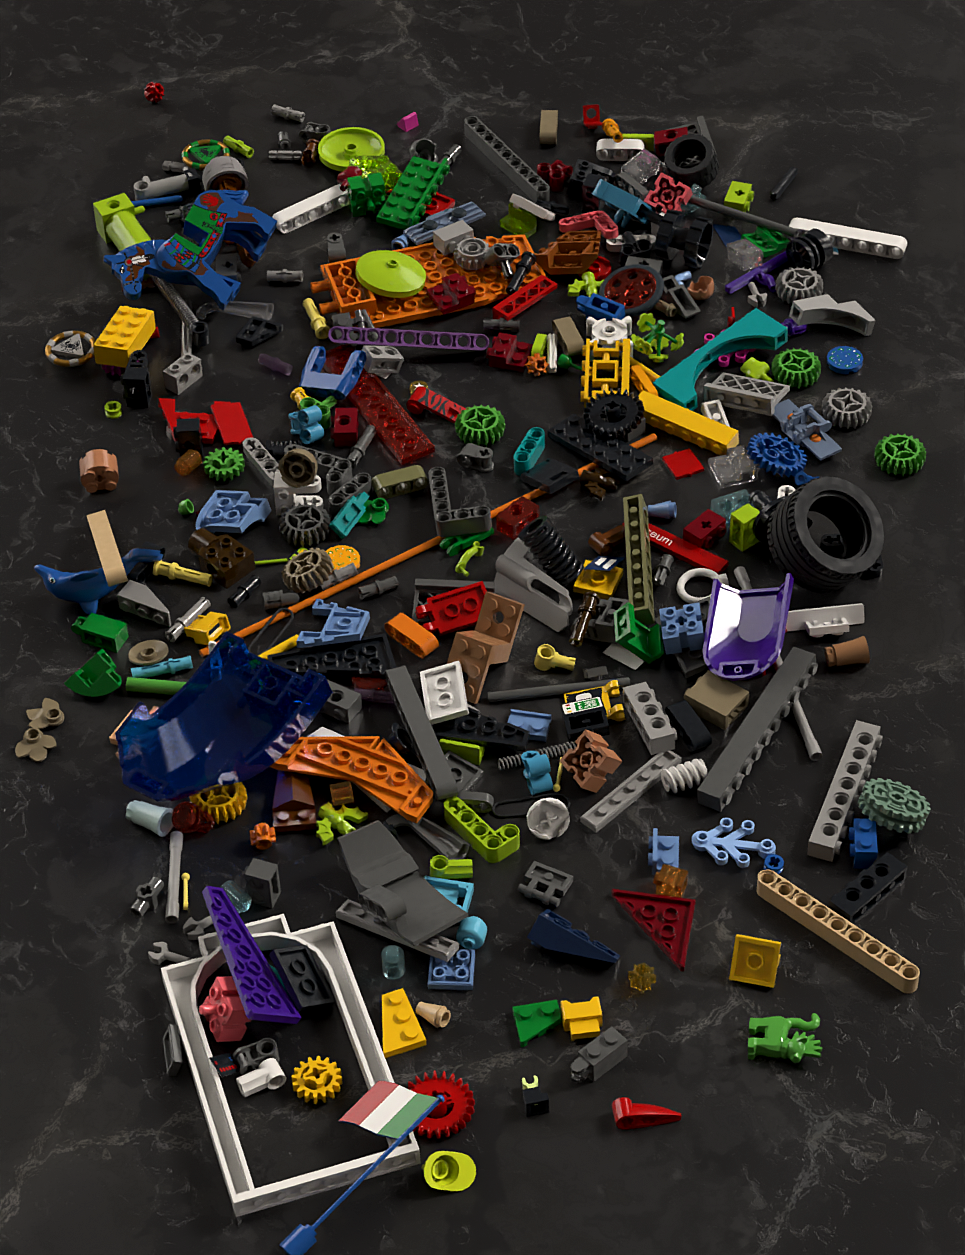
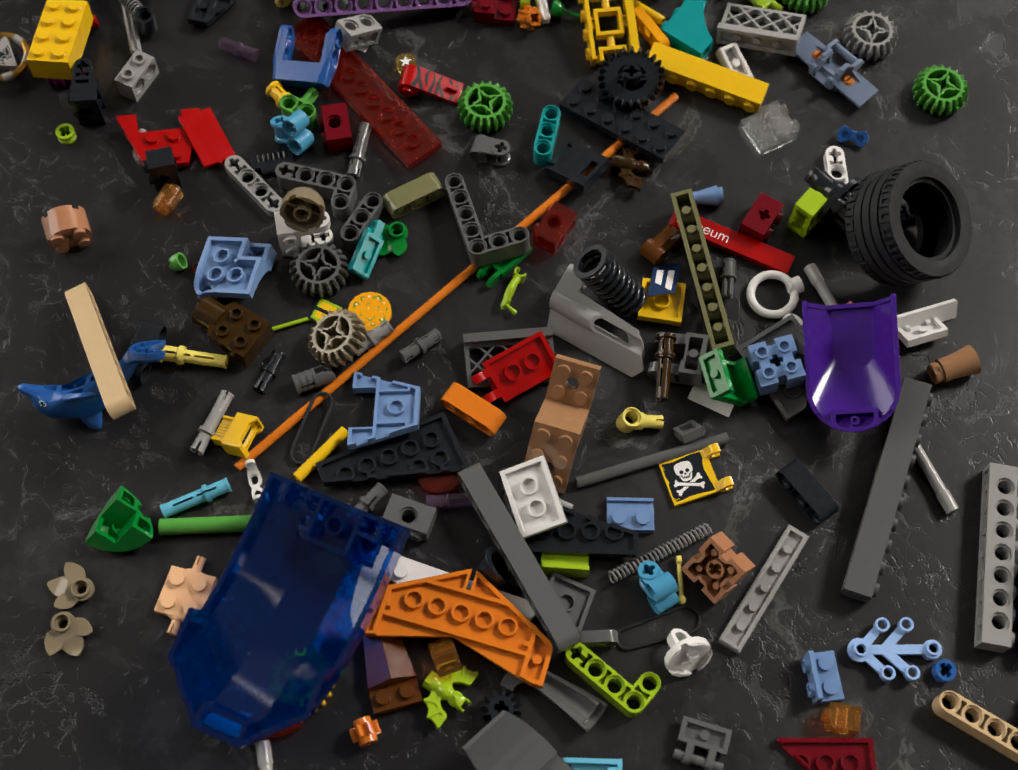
camera: 15 degrees left, 20 degrees up
green brick [71,613,129,653] -> none
light grey slope [117,580,171,627] -> none
dark tan dish [128,640,168,666] -> none
bright green gear [203,447,245,481] -> none
lime piece [429,855,473,879] -> none
black slope [560,696,610,743] -> none
light grey brick [623,682,677,755] -> none
white piece [661,759,708,793] -> none
red piece [662,448,704,480] -> none
dark tan brick [684,670,749,730] -> none
clear light blue brick [711,489,752,526] -> none
blue gear [746,432,807,477] -> none

